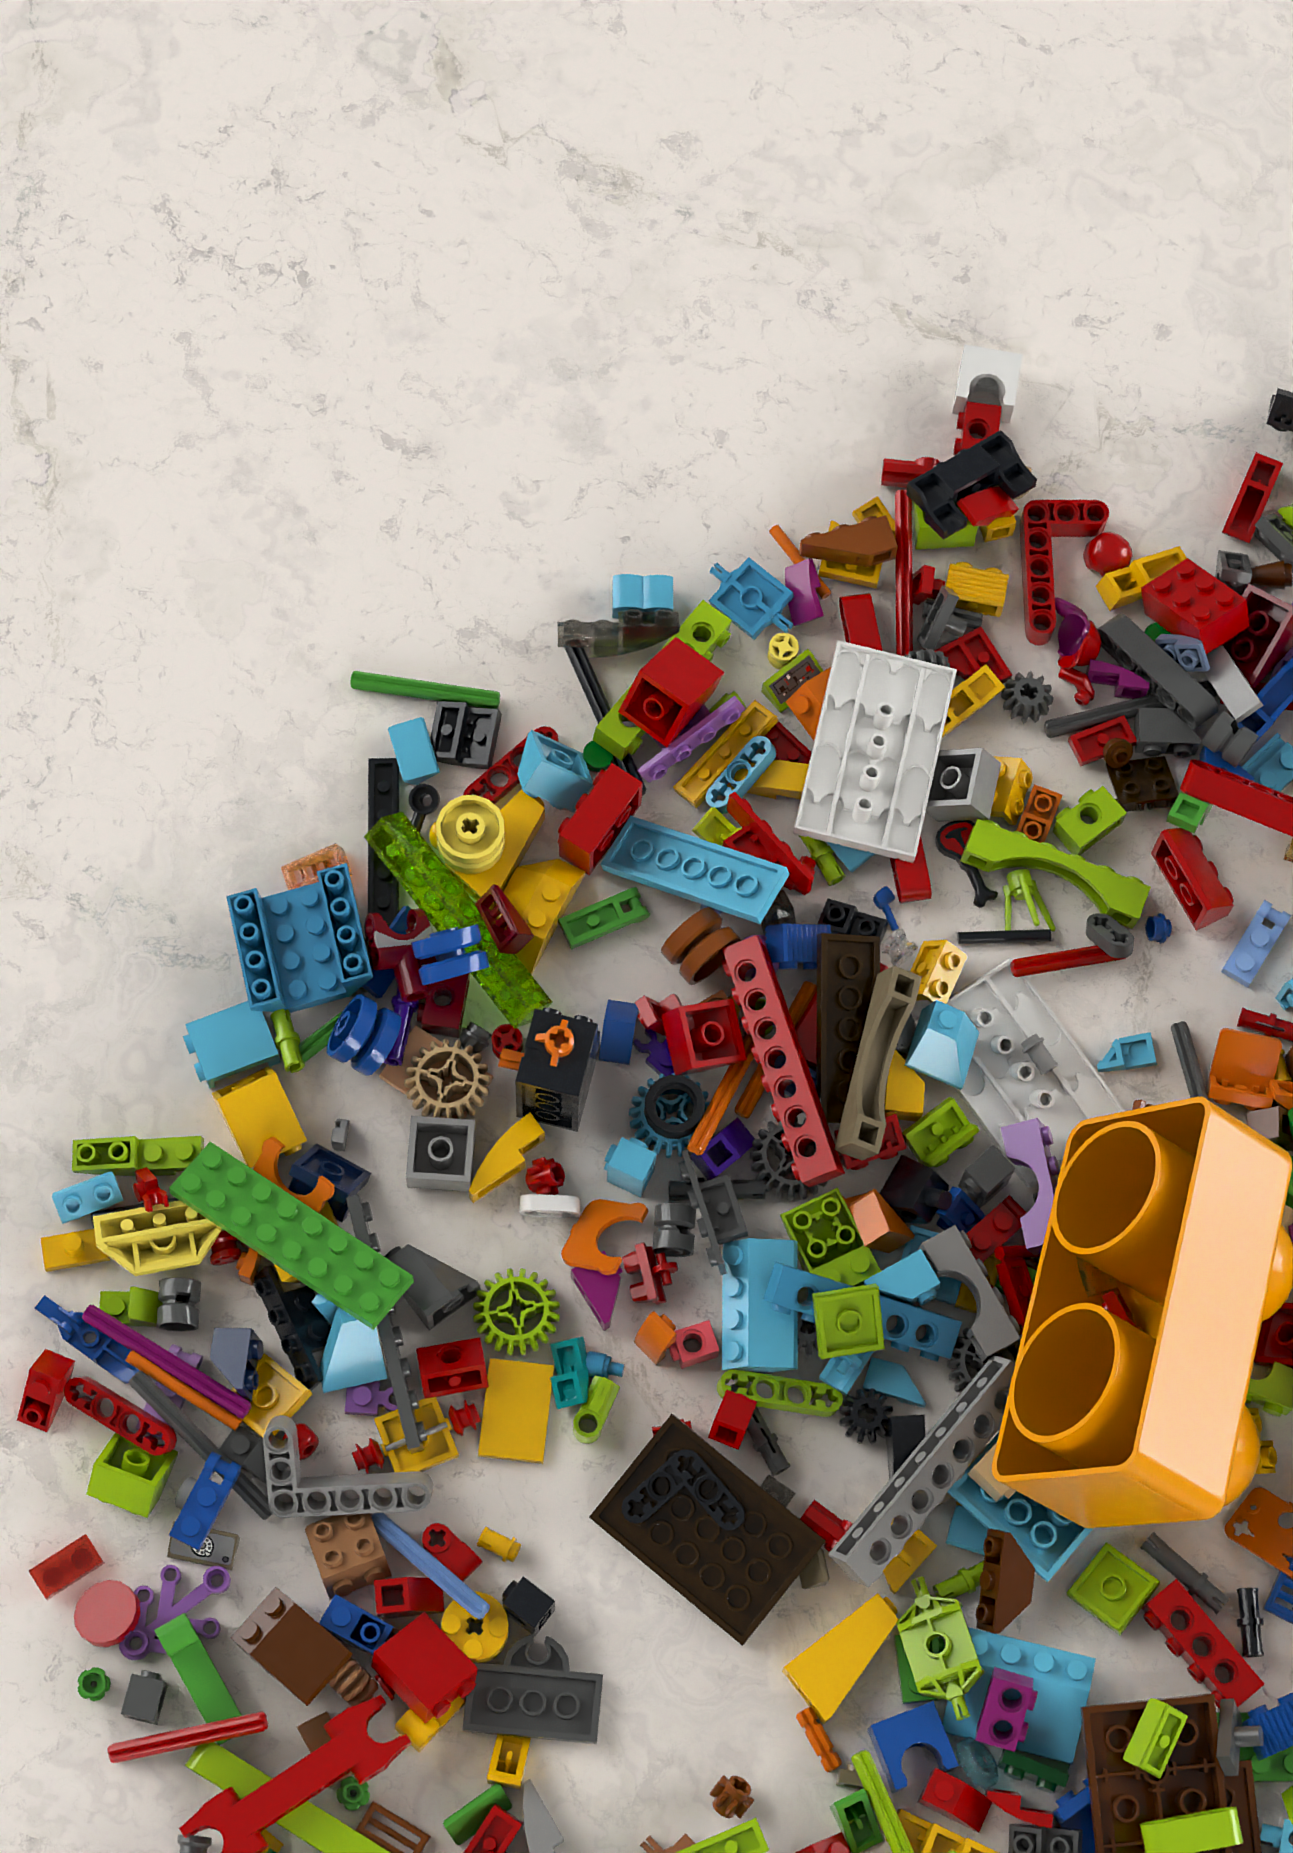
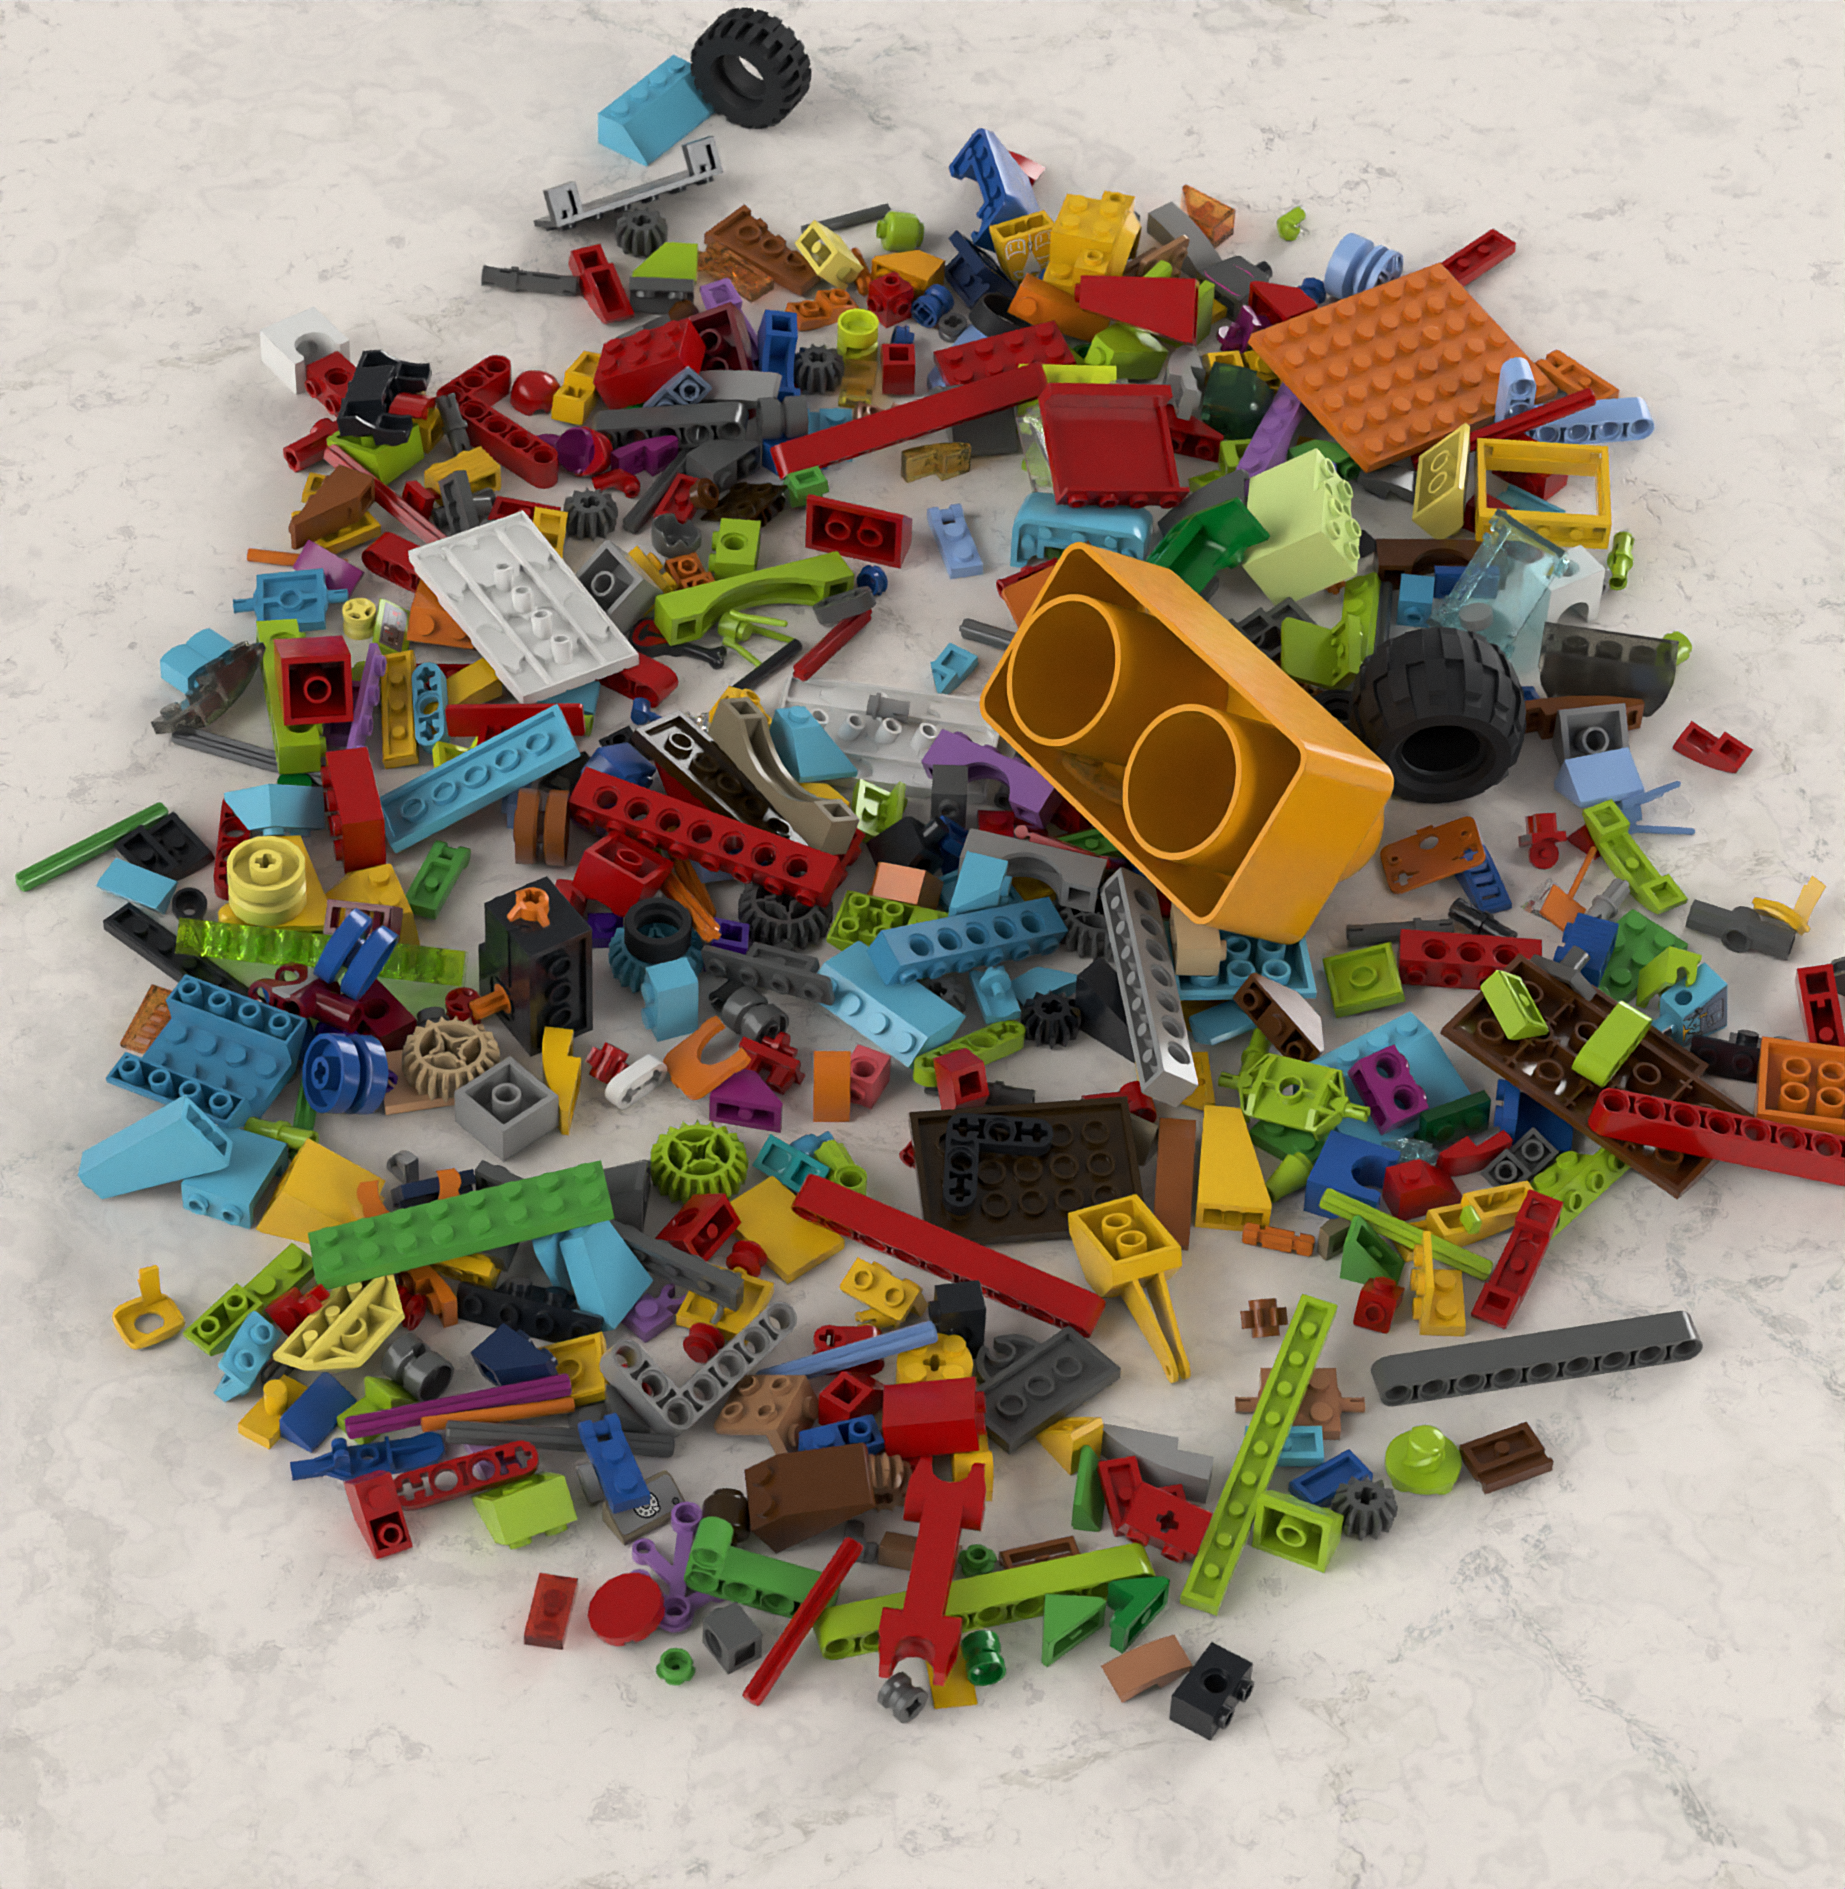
camera: 45 degrees left, 25 degrees down
lime tile [812,1283,885,1359] -> none
none -> medium azure slope [78,1095,233,1199]
none -> yellow piece [112,1265,186,1350]
none -> blue slope [280,1372,357,1453]
none -> dark grey pin [435,393,472,457]
none -> dark grey pin [481,265,578,297]
none -> dark grey hair [651,513,702,559]
none -> dark brown head [701,1488,751,1547]
none -> red beam [791,1174,1107,1338]
none -> yellow bracket [839,1257,928,1323]
none -> dark grey arm [844,1519,879,1563]
none -> yellow slope [1068,1194,1191,1383]
none -> dark orange slope [1153,1117,1196,1251]
none -> lime cone [1265,1152,1314,1203]

